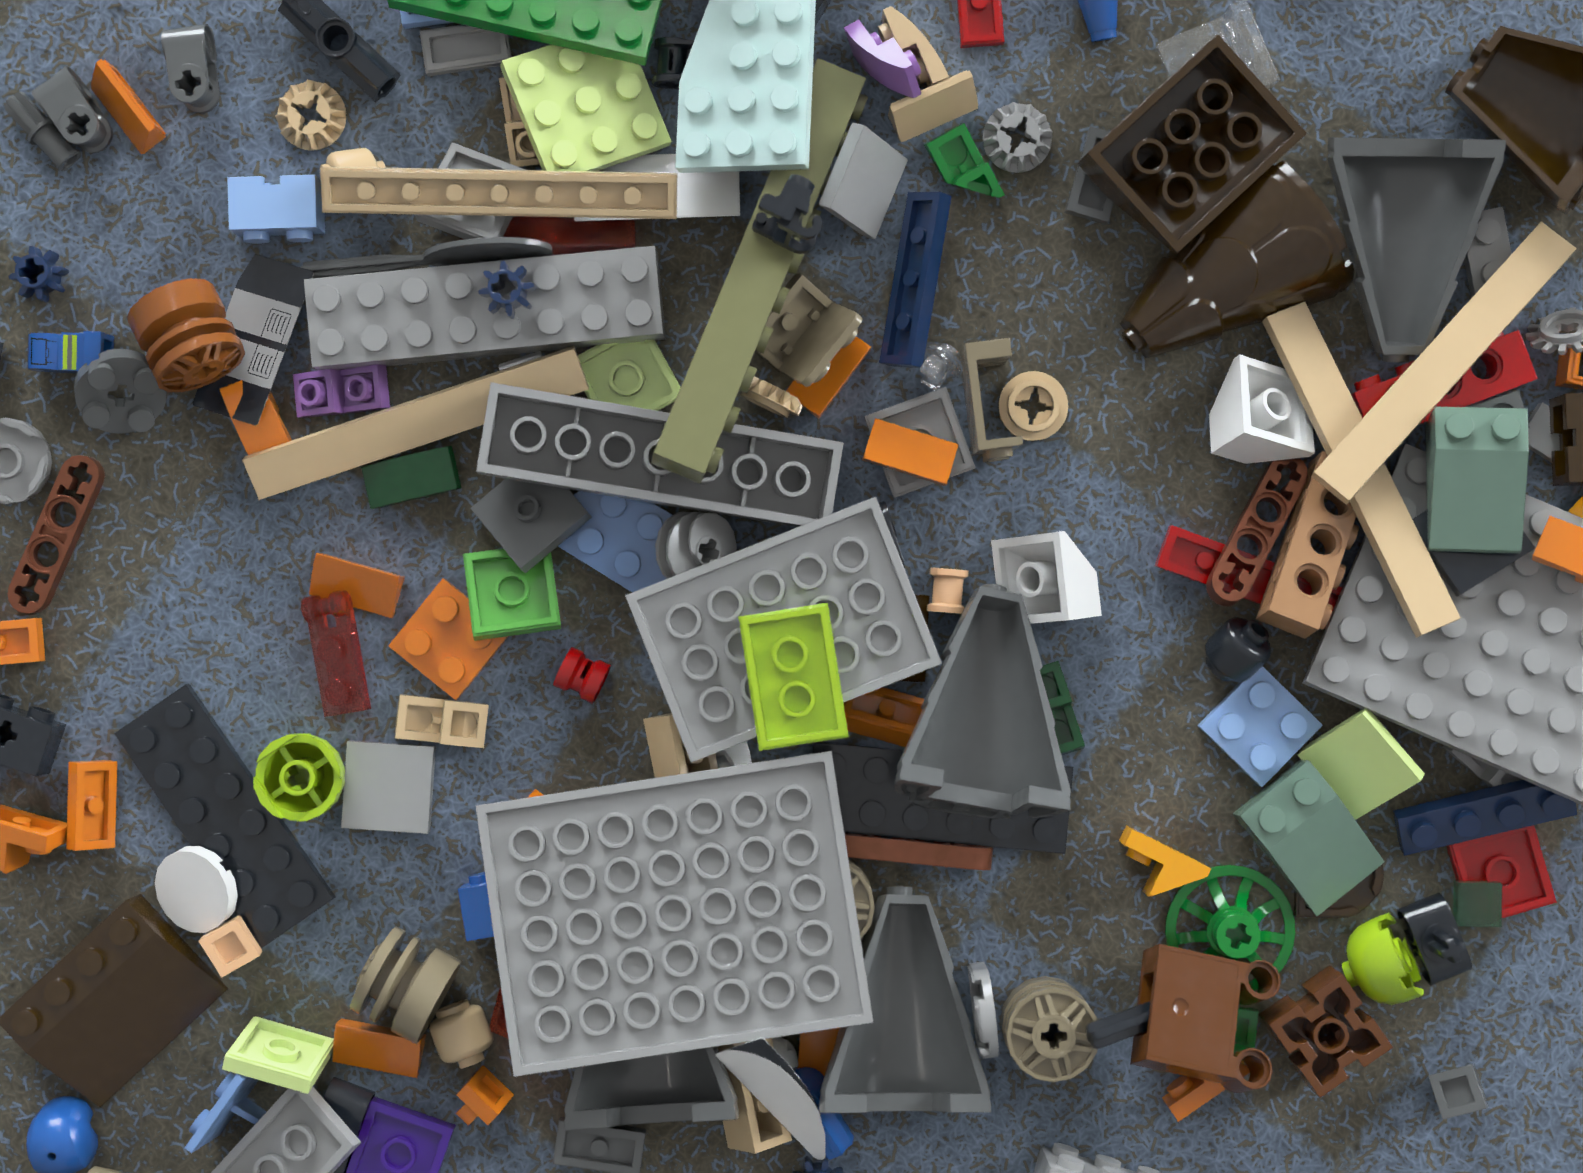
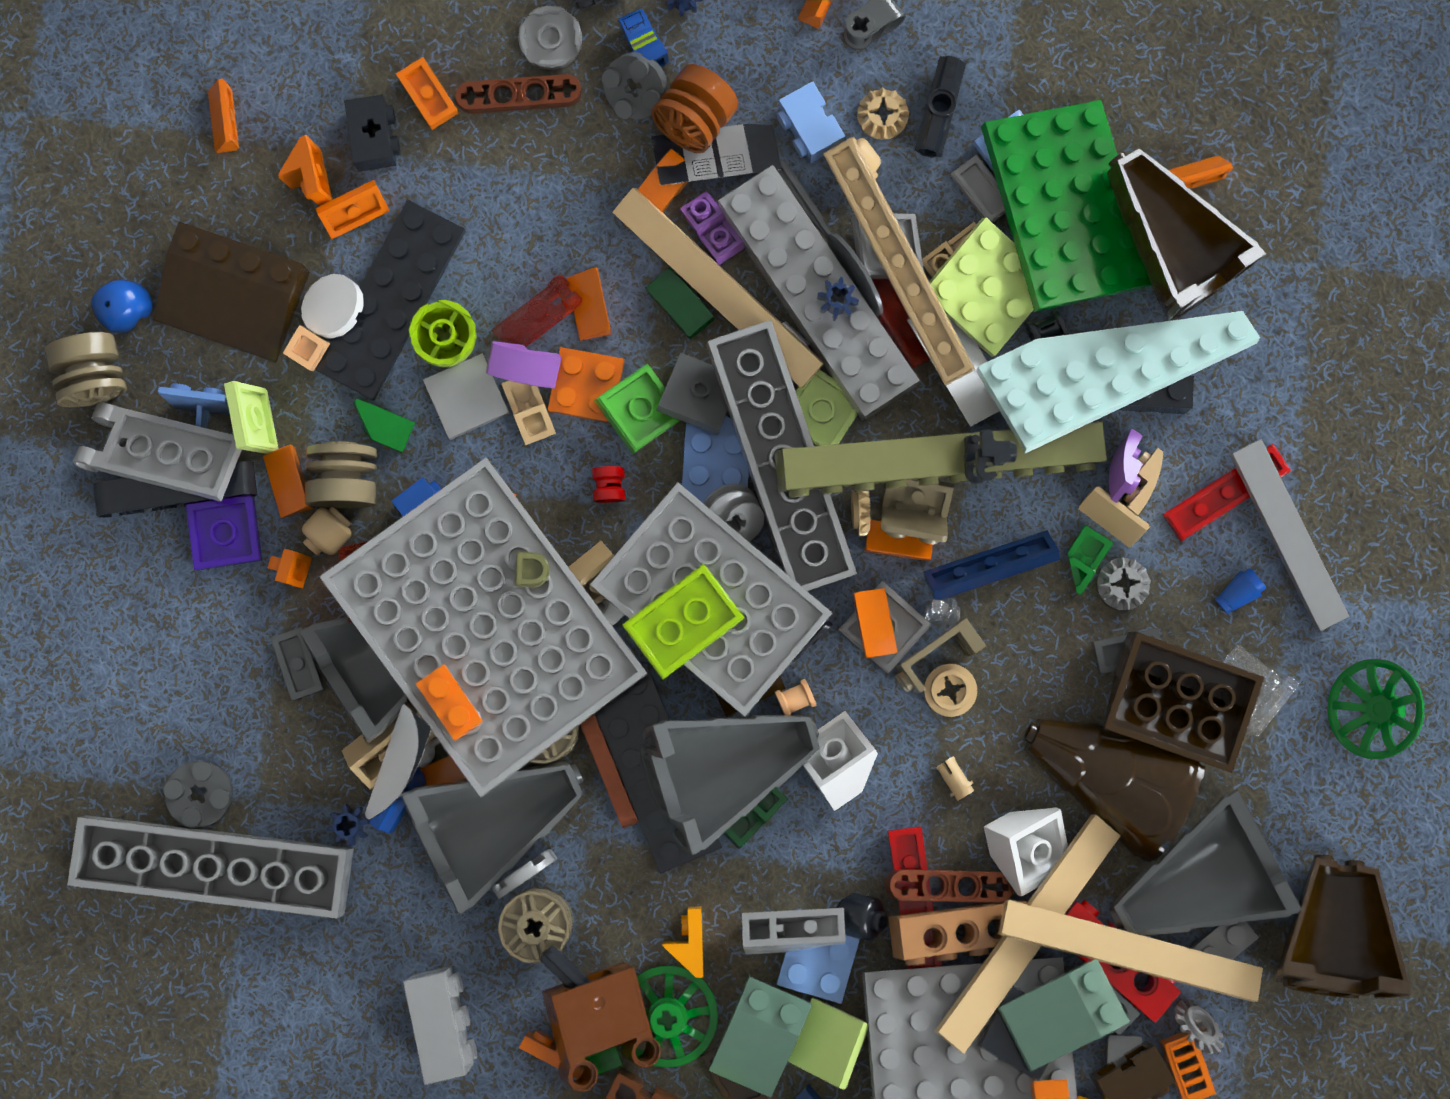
camera: 55 degrees right, 5 degrees down
light grey tile [819,122,908,239] -> none
orange slope [843,687,925,747] -> none
none -> green slope [353,398,415,453]
none -> orange plate [415,664,484,741]
none -> medium lavender slope [486,341,561,389]
none -> olive tile [515,552,550,588]
none -> light grey slope [742,908,846,955]
none -> tan pin [935,756,974,801]

